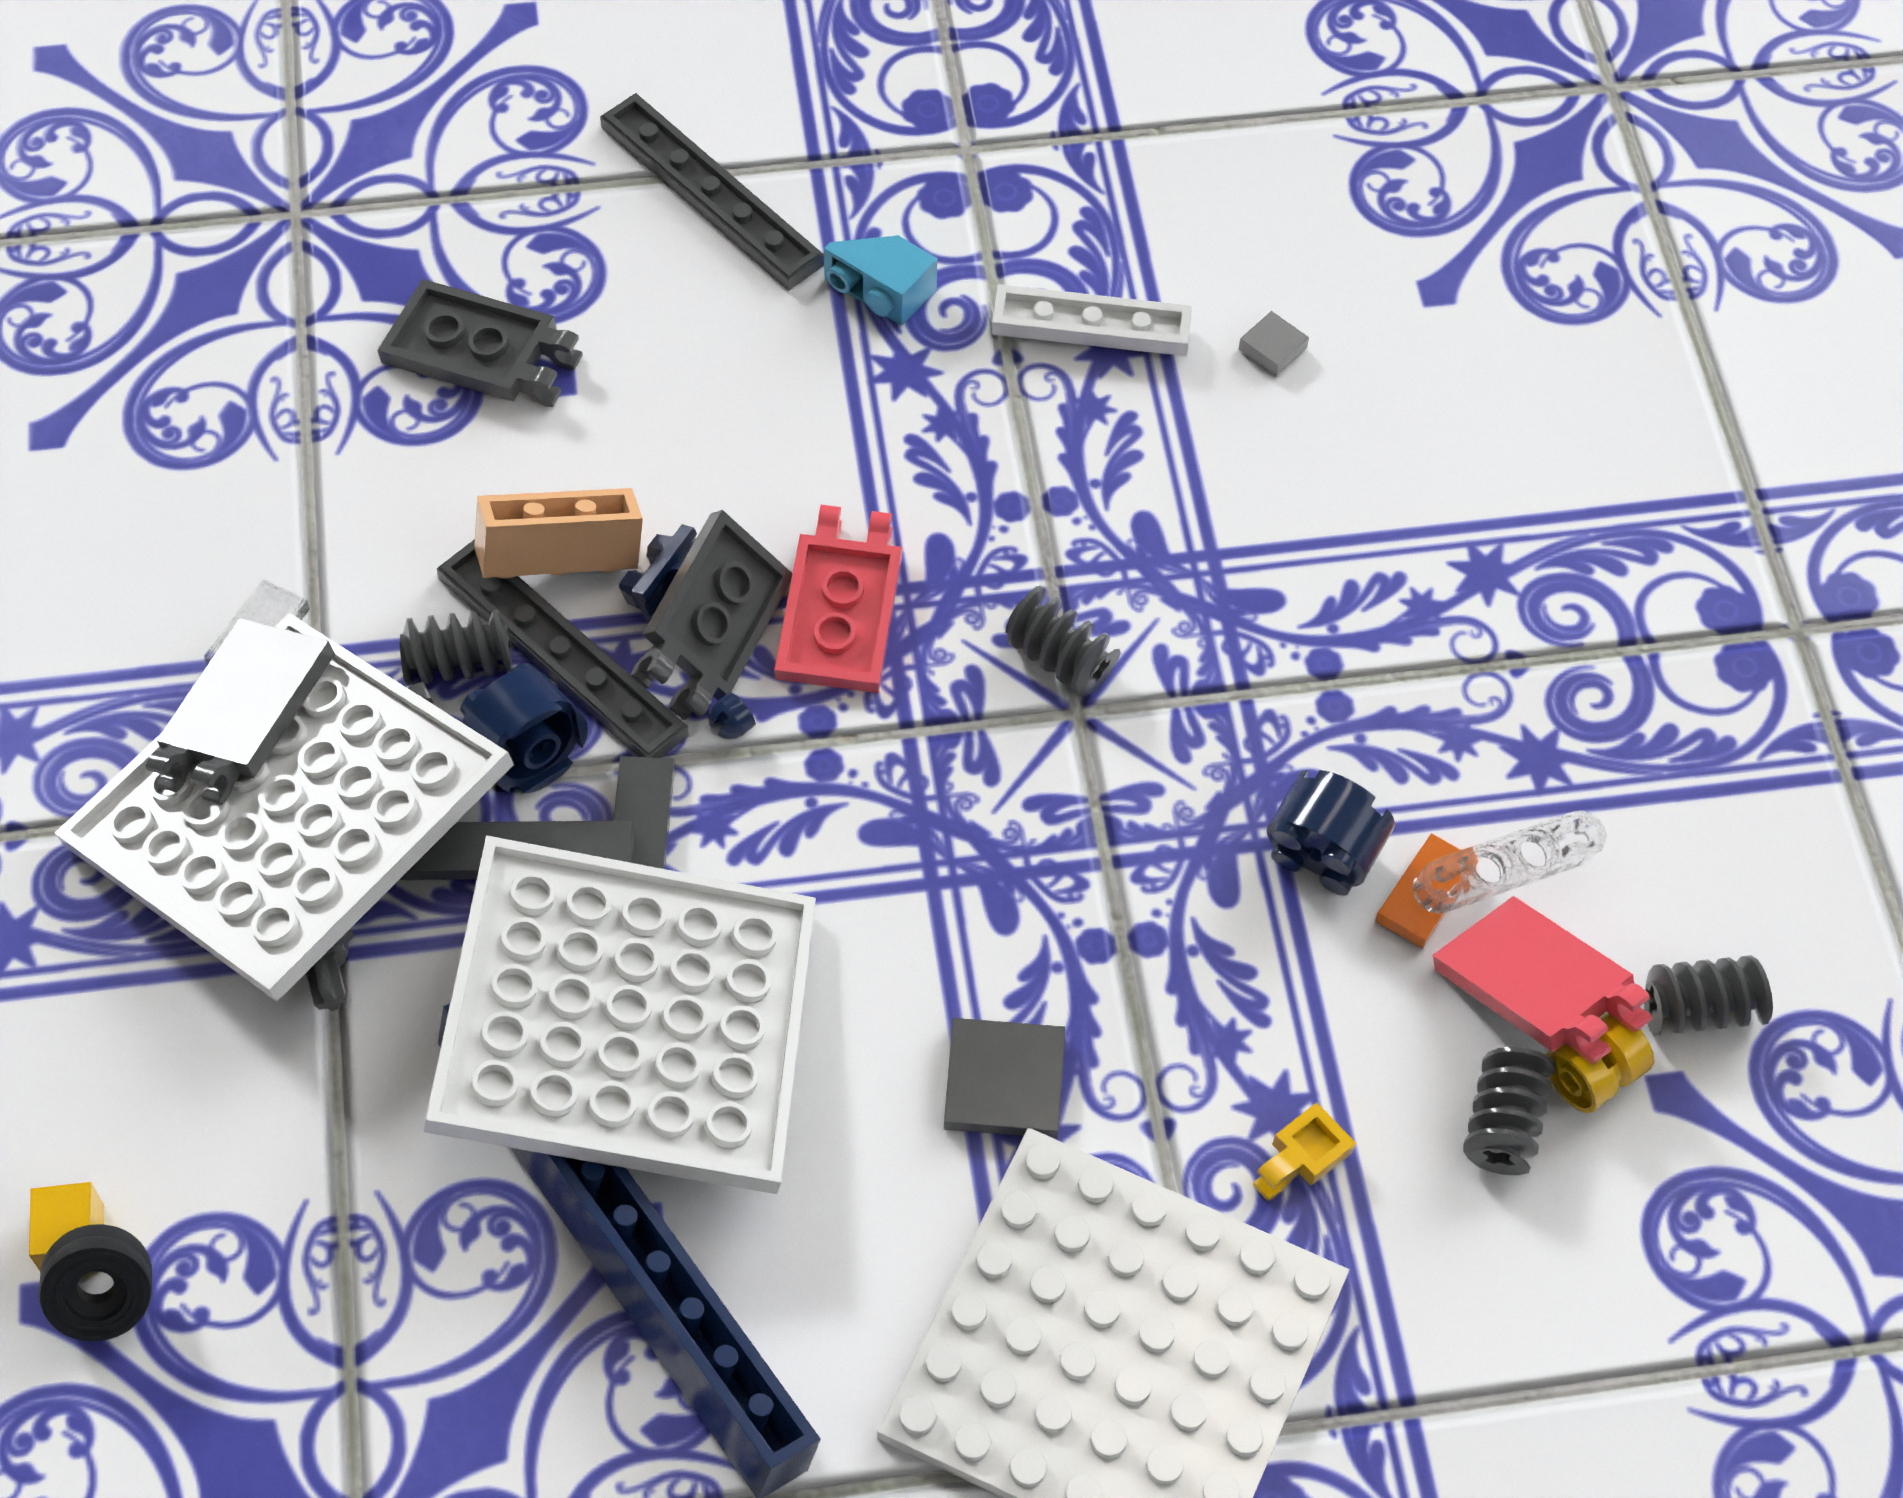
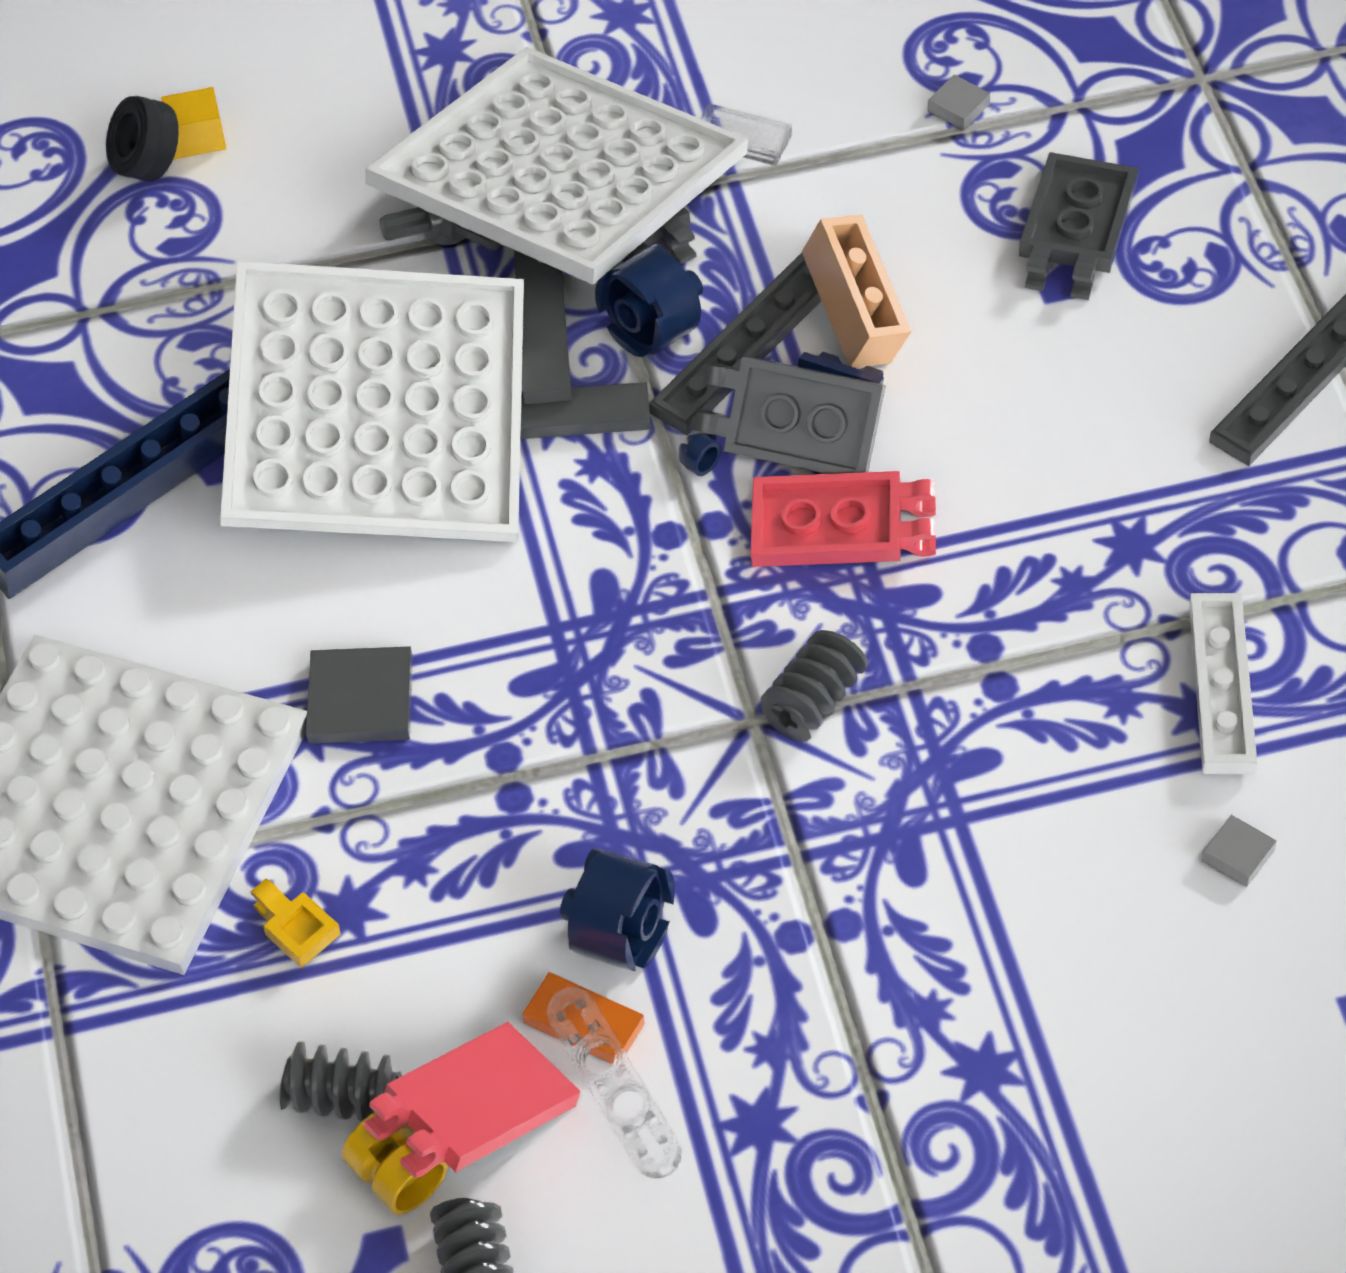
camera: 90 degrees right, 5 degrees down
tile [145,619,335,805] -> none
dark grey piece [400,609,513,686] -> none
medium azure slope [824,235,938,326] -> none
none -> light grey tile [927,75,990,130]

